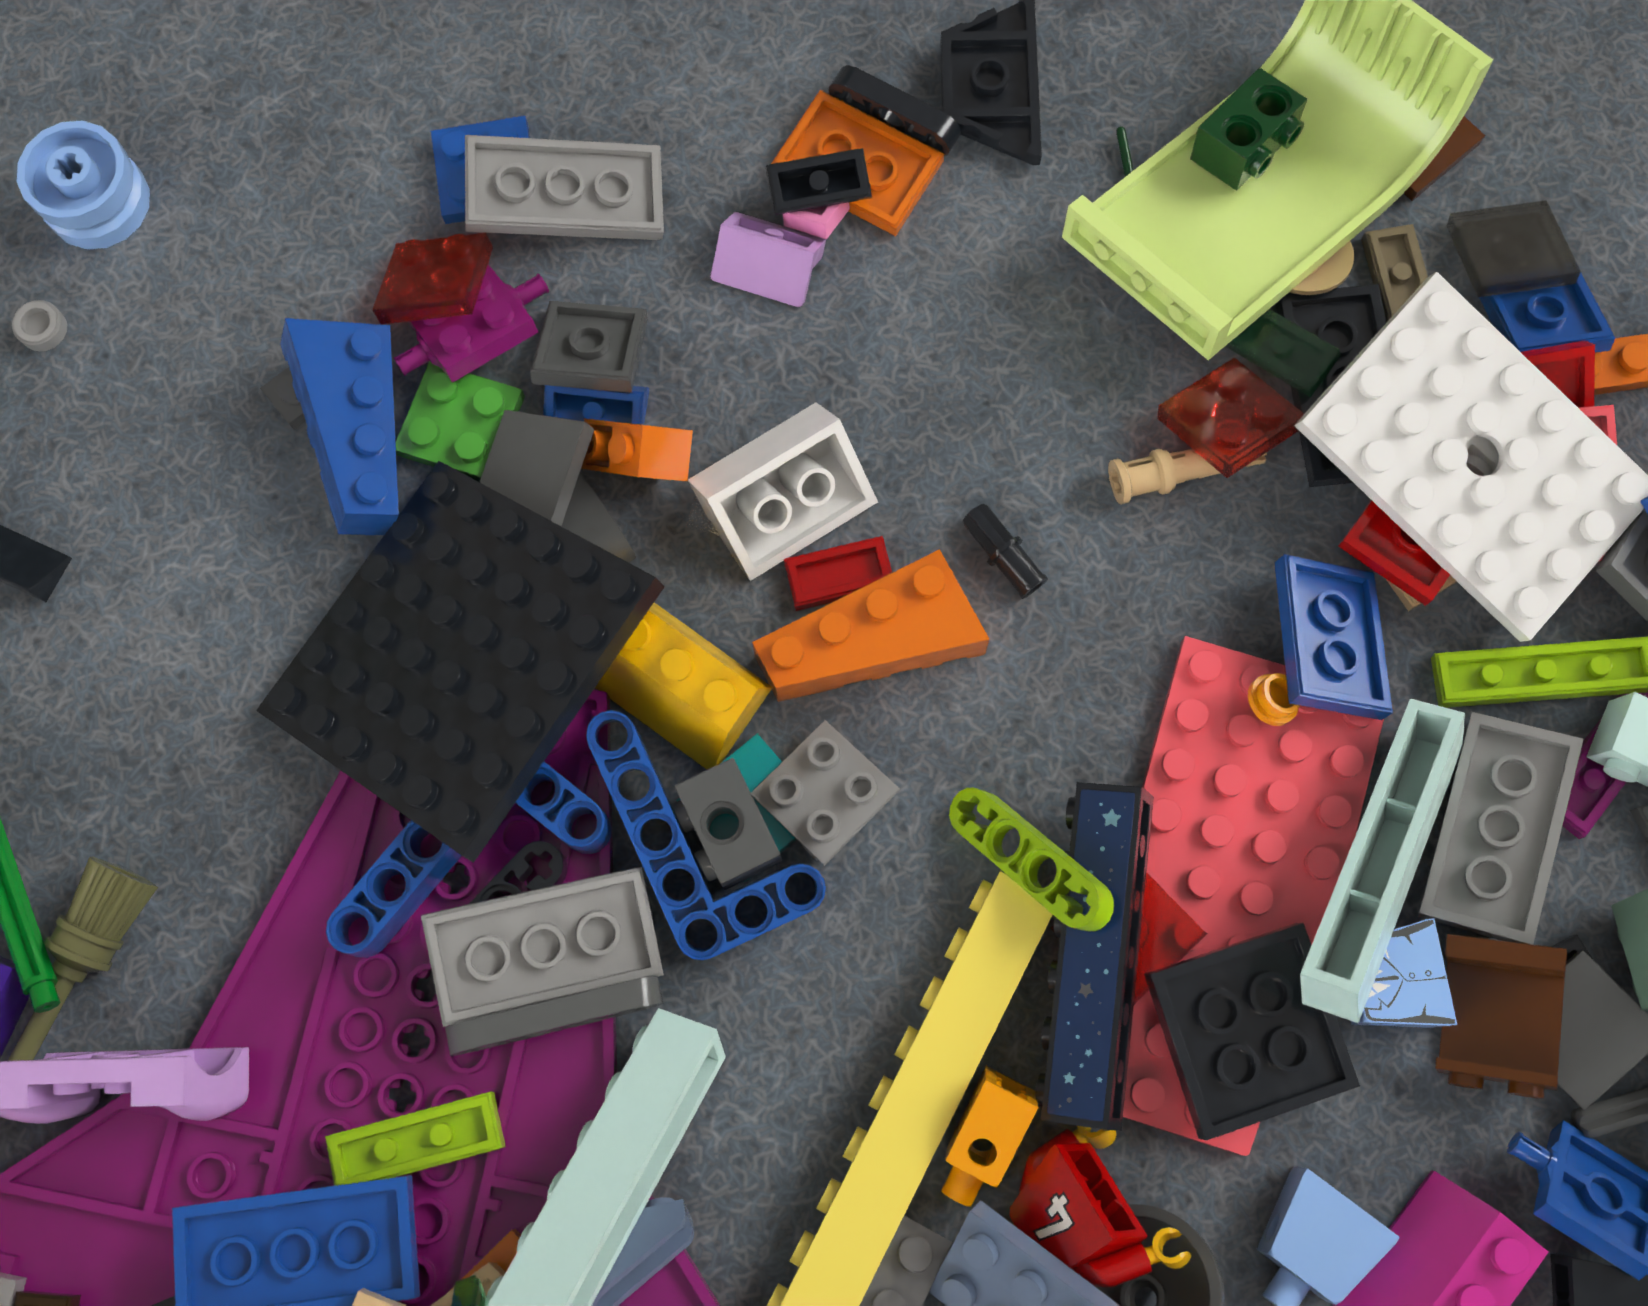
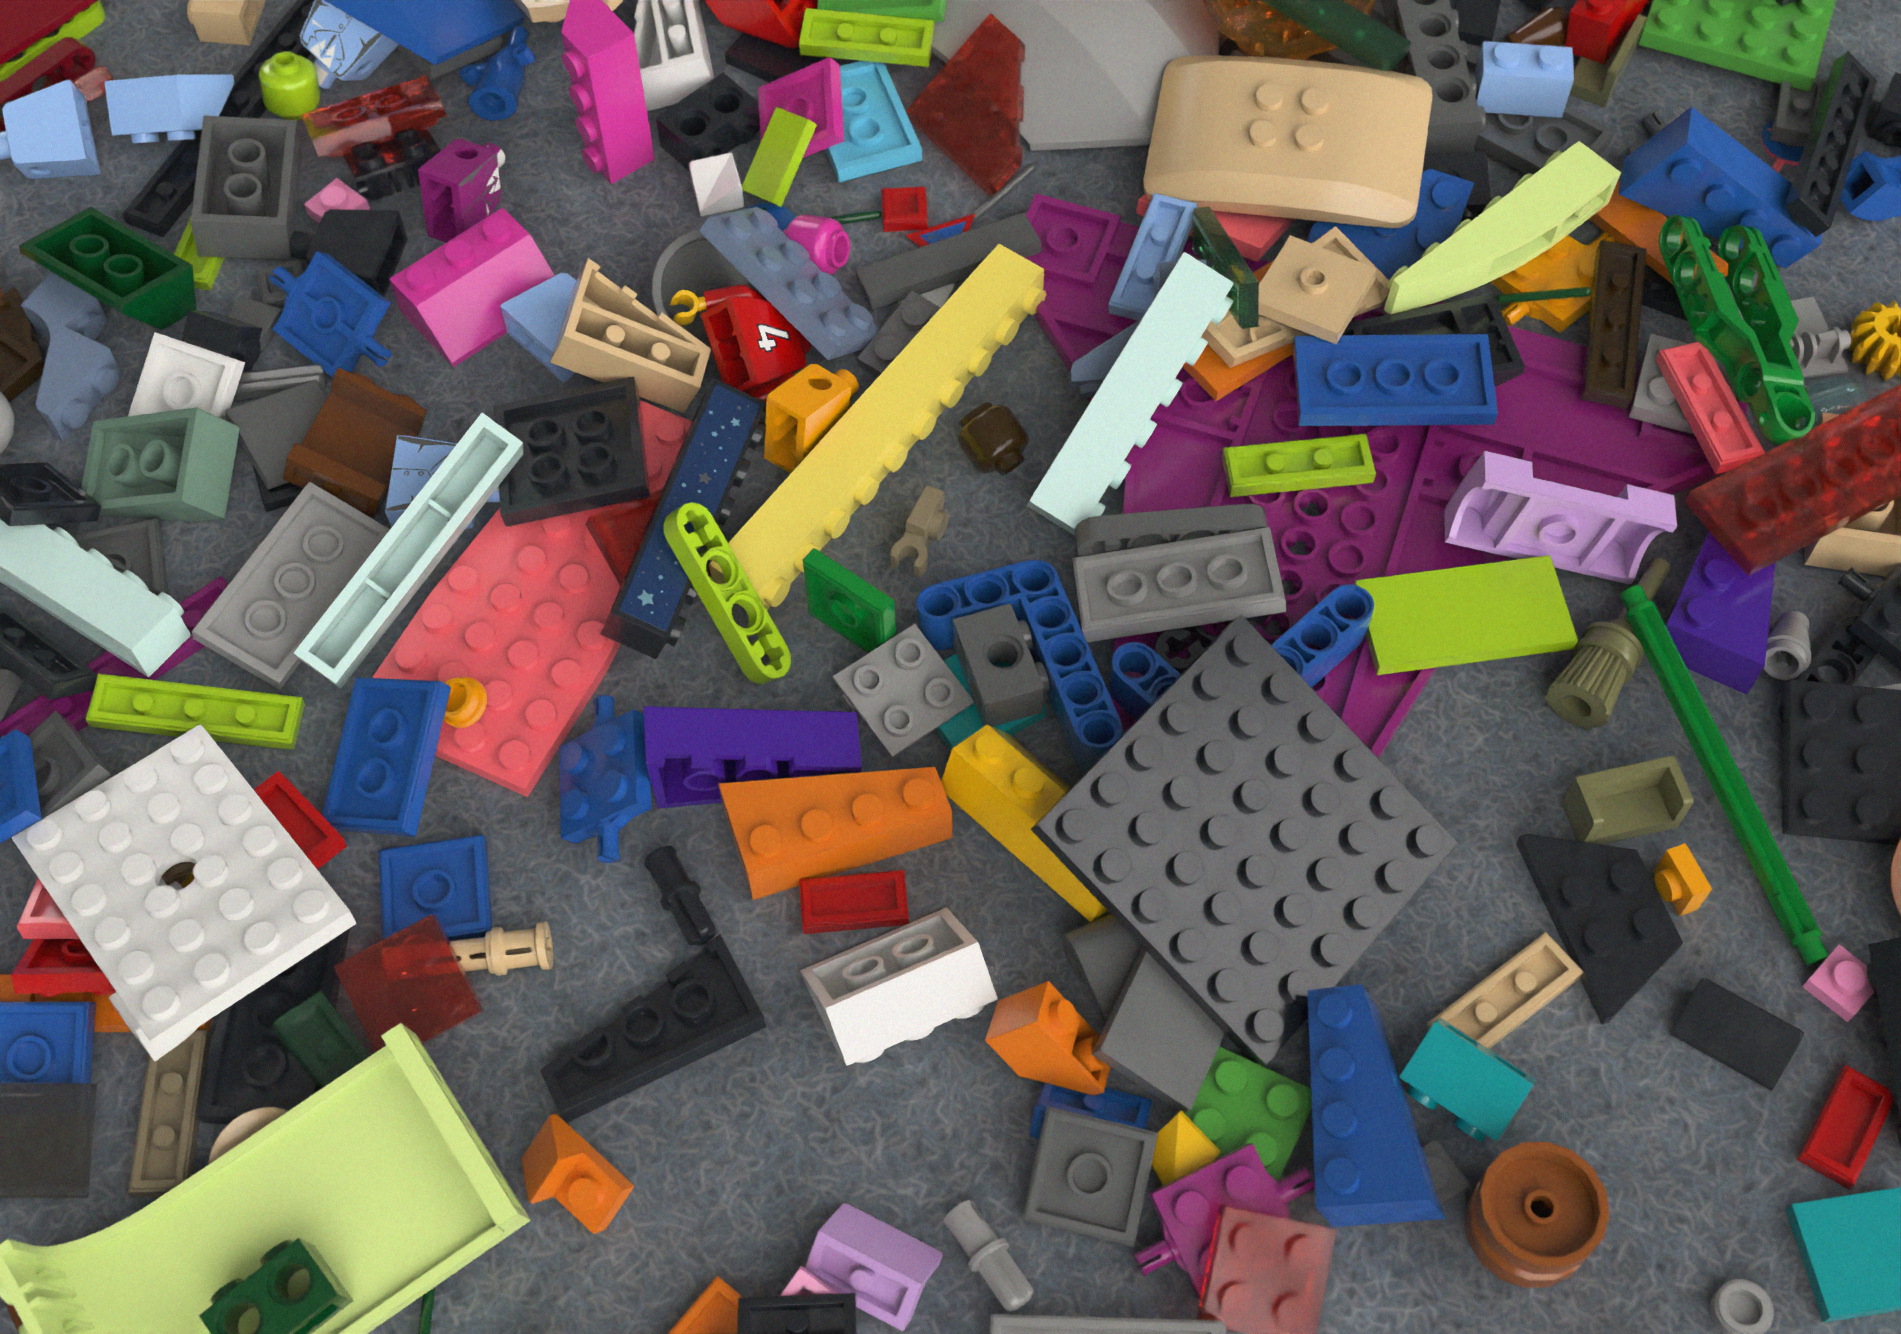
camera: 175 degrees left, 15 degrees down
none -> blue tile [379,835,493,949]
none -> orange slope [521,1113,635,1234]
none -> black wing [540,934,767,1123]
none -> tan wedge [550,258,711,413]
none -> blue plate [559,695,651,863]
none -> dark purple wedge [644,706,862,809]
none -> green tile [803,548,896,653]
none -> dark tan plate [890,485,949,578]
none -> light grey axle [943,1200,1033,1311]
none -> dark brown head [958,402,1029,476]
none -> yellow slope [1151,1110,1221,1185]
none -> lime tile [1355,555,1578,675]
none -> teal brick [1399,1017,1537,1142]
none -> tan tile [1424,932,1583,1049]
none -> dark orange wheel [1465,1142,1610,1288]
none -> black wing [1516,834,1683,1025]
none -> olive panel [1561,755,1694,844]
none -> light orange plate [1653,843,1712,916]

